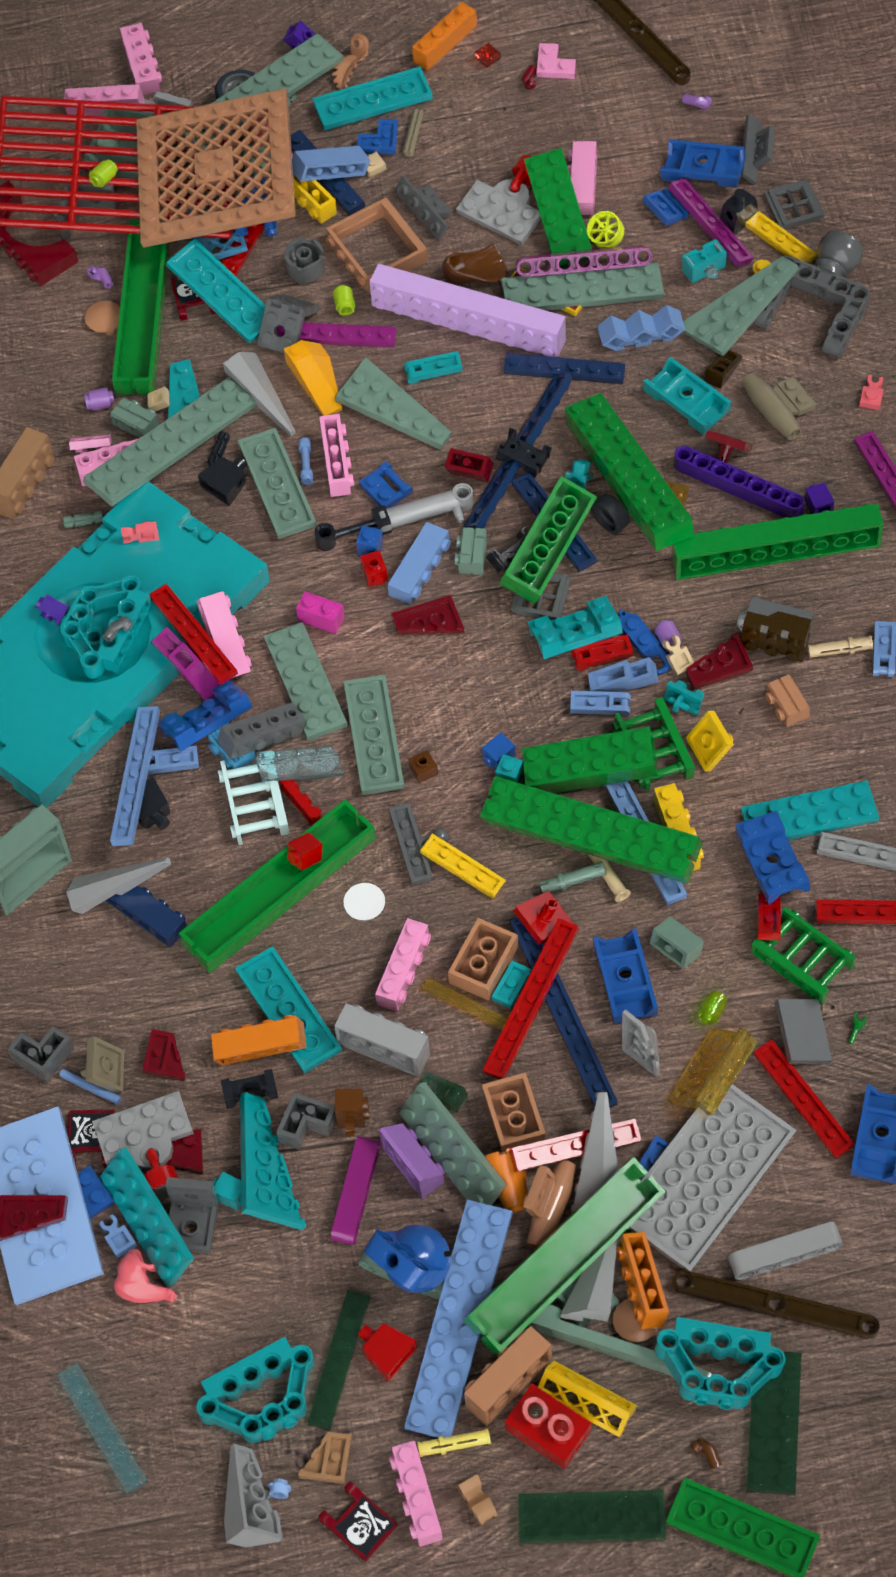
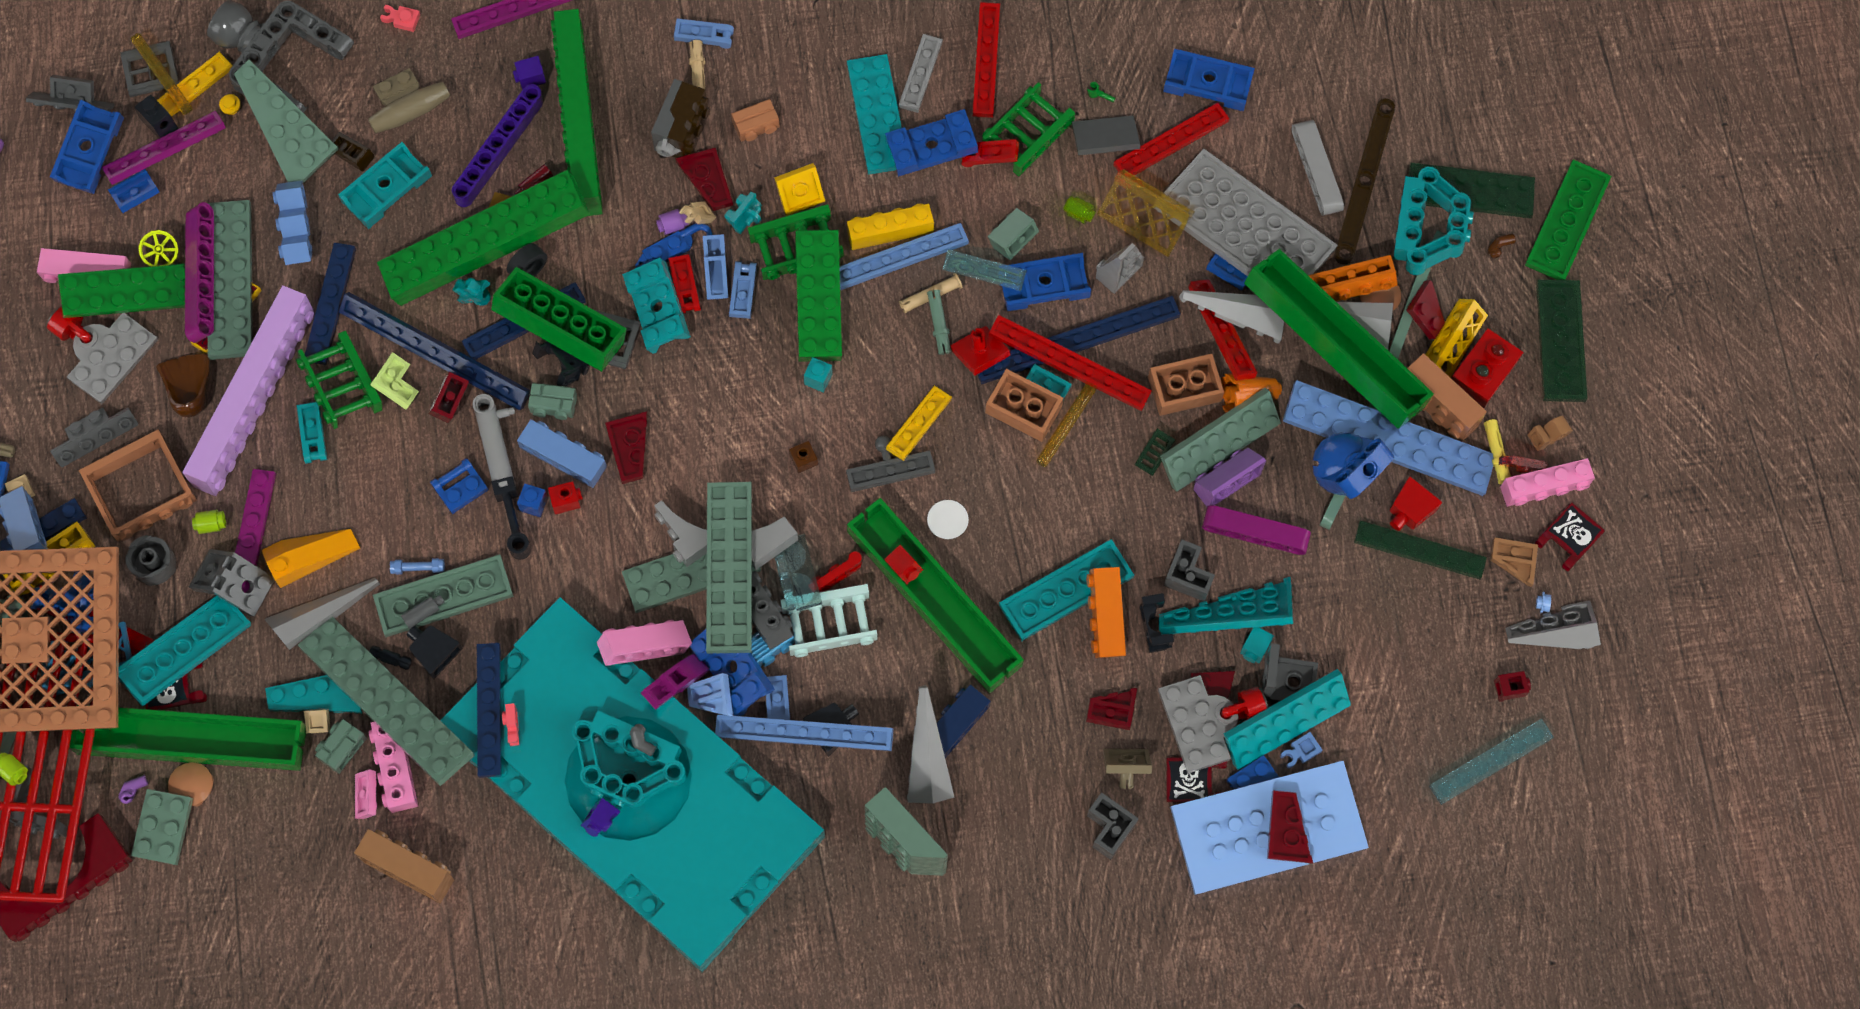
camera: 95 degrees left, 10 degrees up
medium blue bar [59,1069,122,1105] -> none
sand green axle [63,511,103,529] -> none
medium lavender brick [84,387,114,411] -> none
coral piece [114,1249,178,1303] -> none
red plate [149,583,238,685] -> none
teal brick [196,1337,315,1444] -> none
dark pink brick [296,592,345,634] -> none
bright pink brick [319,414,354,497] -> none
light grey brick [334,1003,430,1077] -> none
reddish brown brick [335,1089,370,1137] -> none
sand green wing [336,357,451,450] -> none
sand green plate [344,675,405,795] -> none
bright pink brick [375,918,431,1012] -> none
green piece [480,776,702,884] -> none
blue brick [482,732,516,770] -> none
black piece [496,427,552,478] -> none
nougat plate [523,1160,576,1250] -> none
teal piece [682,239,727,284] -> none
dark red tile [705,430,753,464] -> none
none -> clear yellow axle [131,33,193,115]
none -> sand green plate [131,789,193,865]
none -> green fence [296,331,382,429]
none -> yellowish green plate [370,352,419,409]
none -> dark grey cylinder [400,595,445,629]
none -> dark blue plate [477,643,502,778]
none -> dark red cylinder [514,164,553,195]
none -> light grey arch [654,500,798,570]
none -> light blue wing [687,673,733,716]
none -> sand green plate [706,482,752,654]
none -> clear light blue tile [942,249,1027,291]
none -> dark red wing [1406,280,1445,339]
none -> dark red brick [1494,671,1531,702]
none -> clear red plate [1499,455,1548,473]

